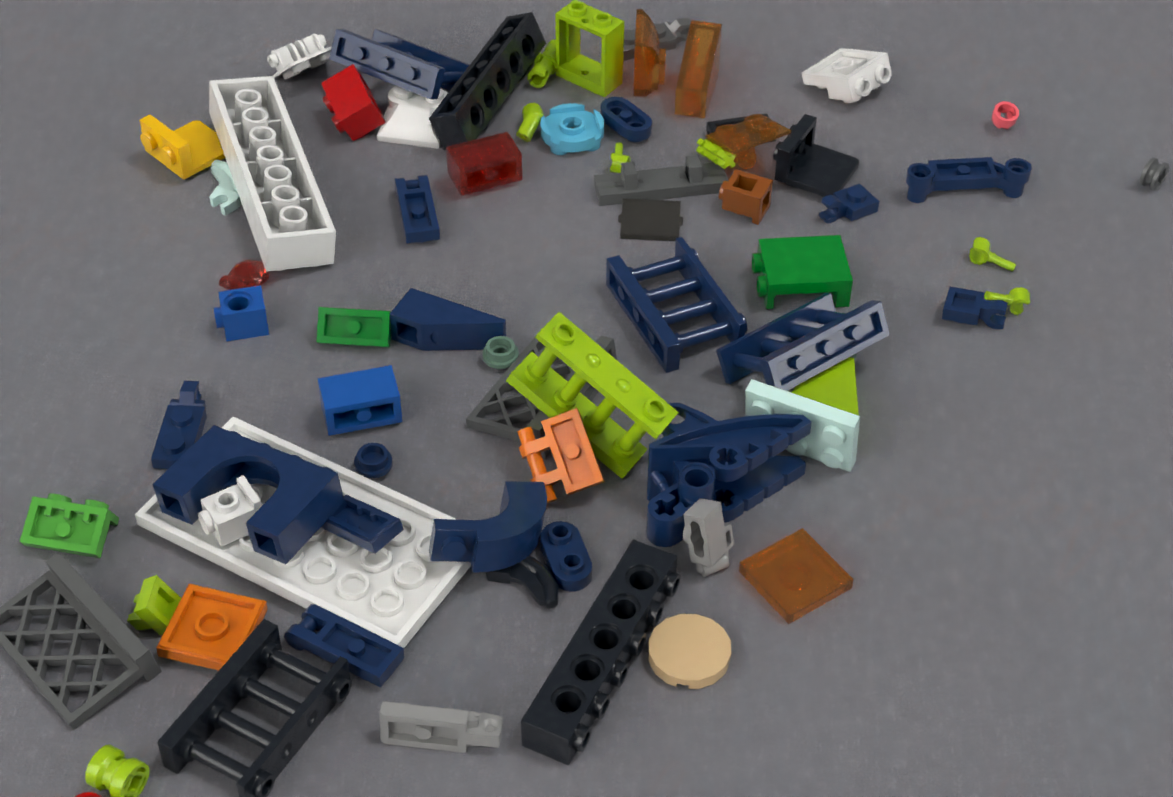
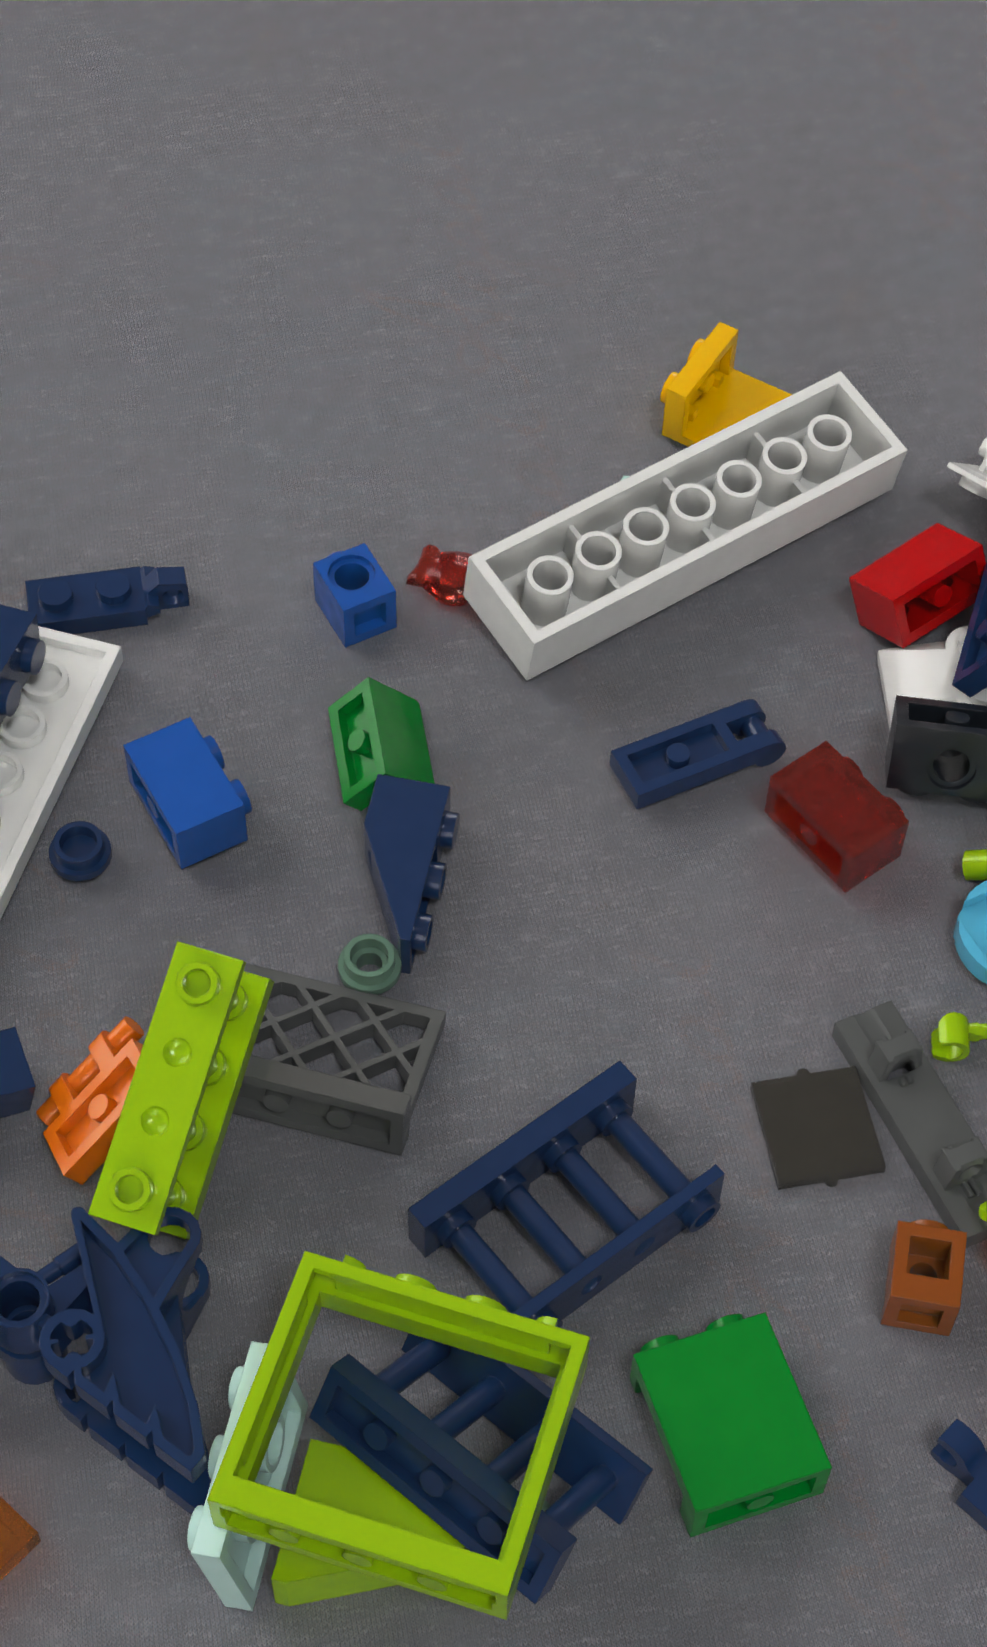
camera: 75 degrees right, 10 degrees up
none -> lime window [207,1251,590,1620]

